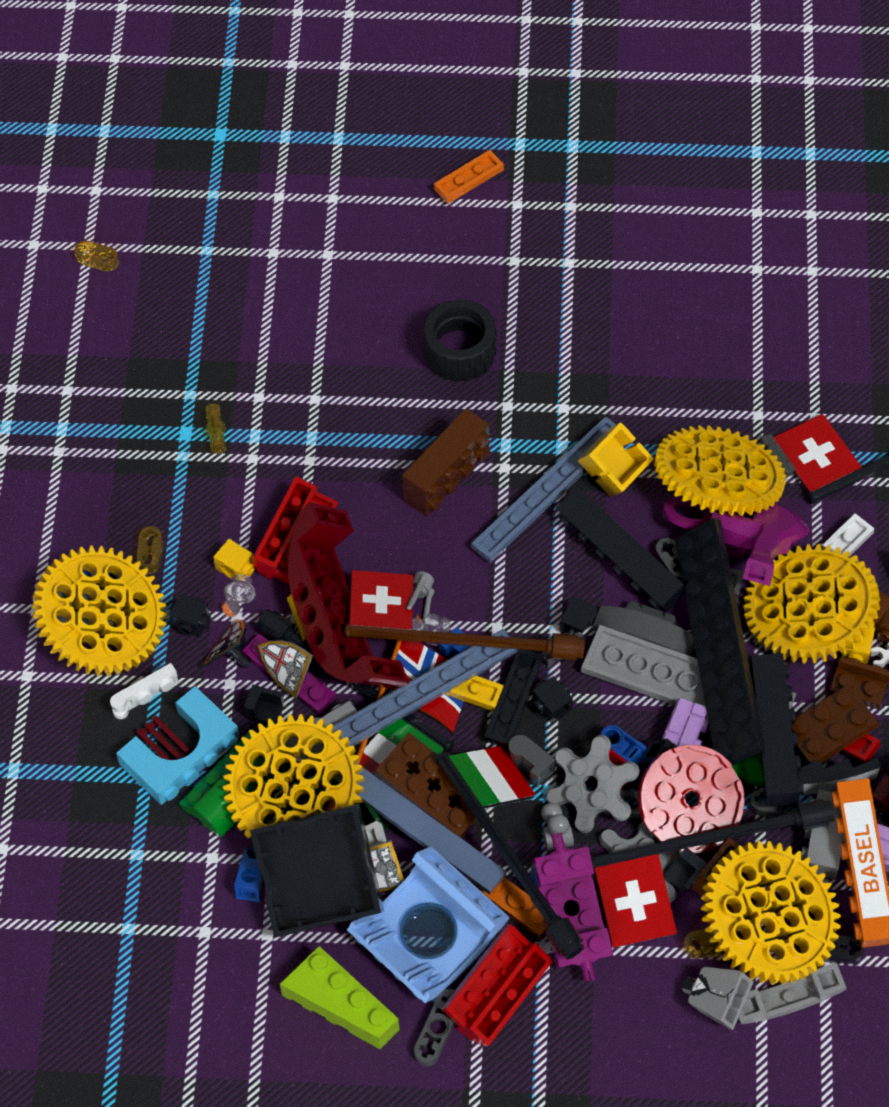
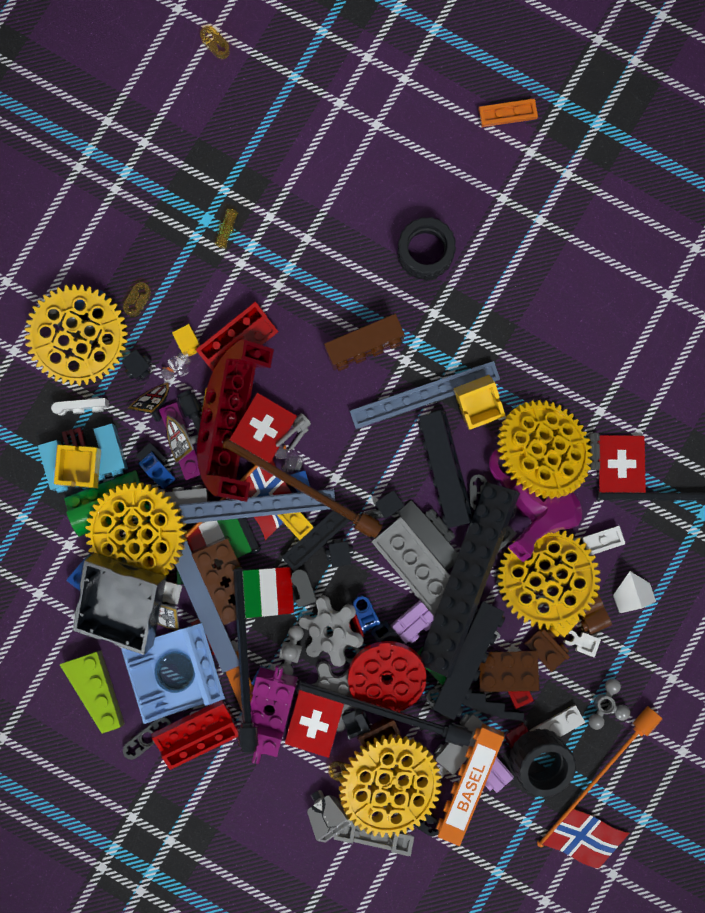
camera: 25 degrees right, 25 degrees up
none -> yellow piece [54,445,101,488]
none -> blue leg [139,452,175,489]

